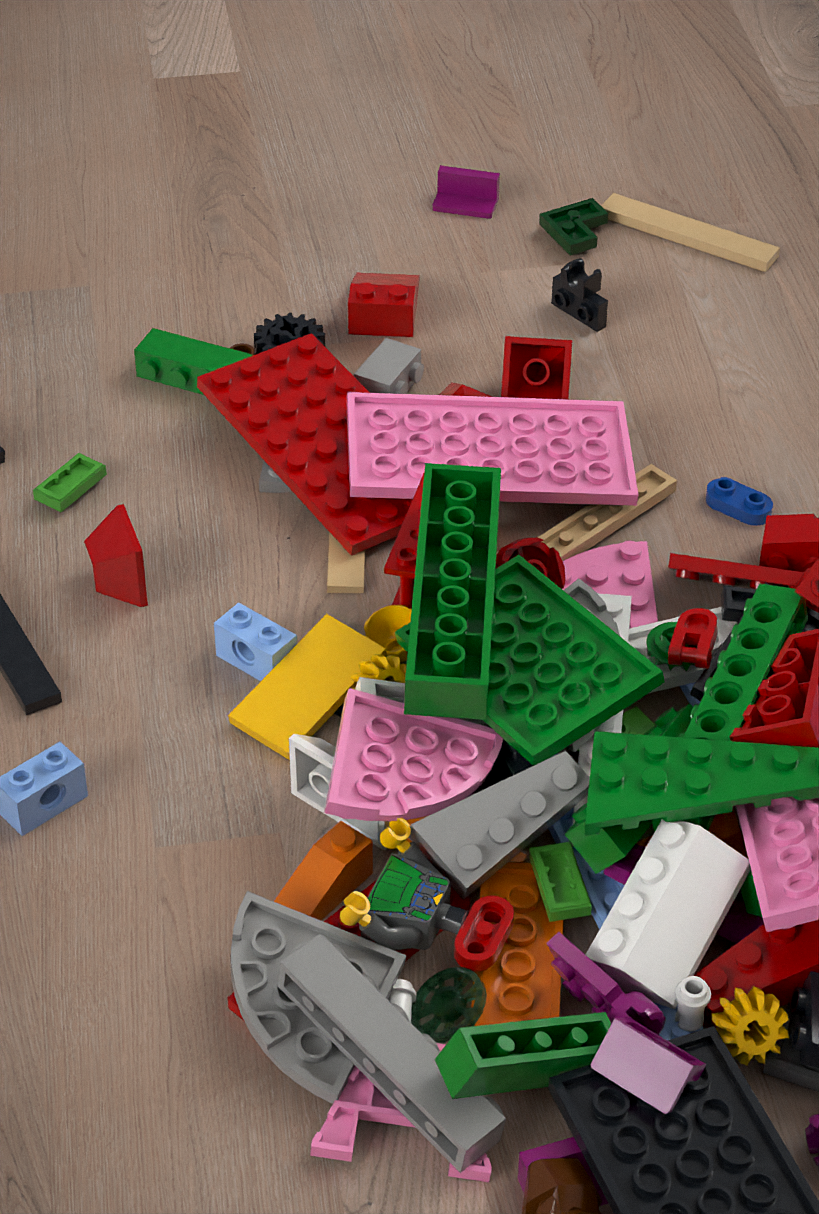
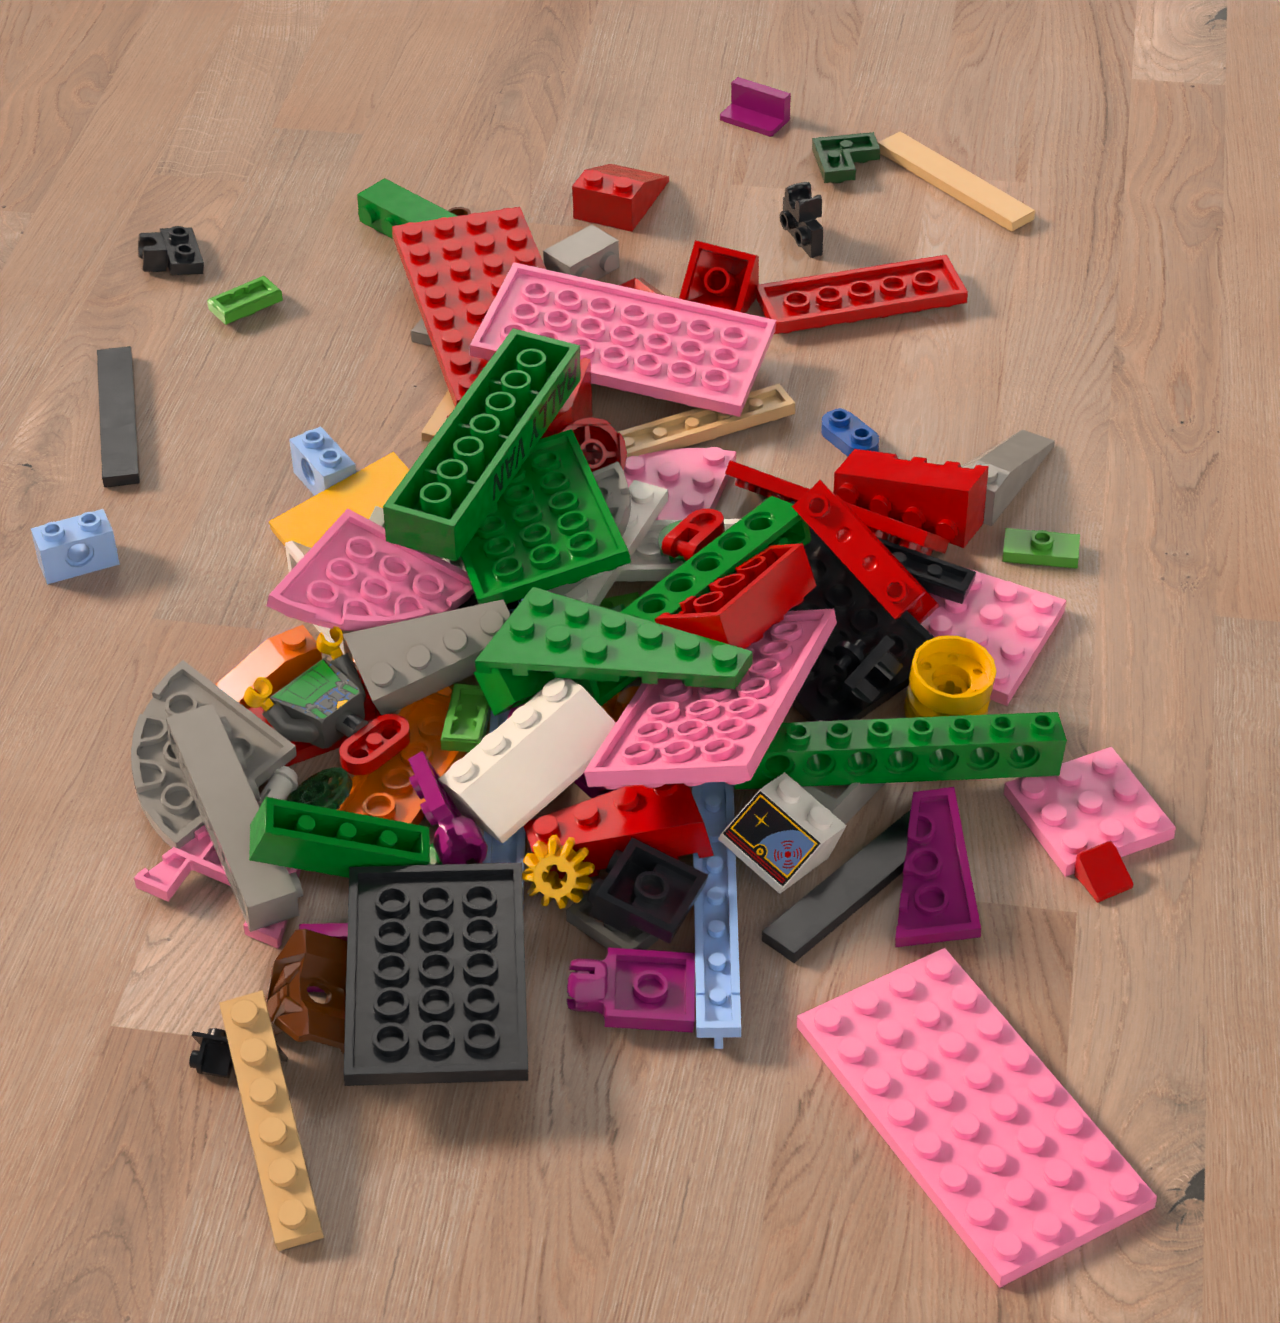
camera: 20 degrees right, 0 degrees up
red slope [84,504,148,607] -> none
black gear [254,313,325,354] -> none
panel [591,1017,706,1114] -> none
white pin [675,976,711,1032] -> none
none -> red plate [755,254,968,334]

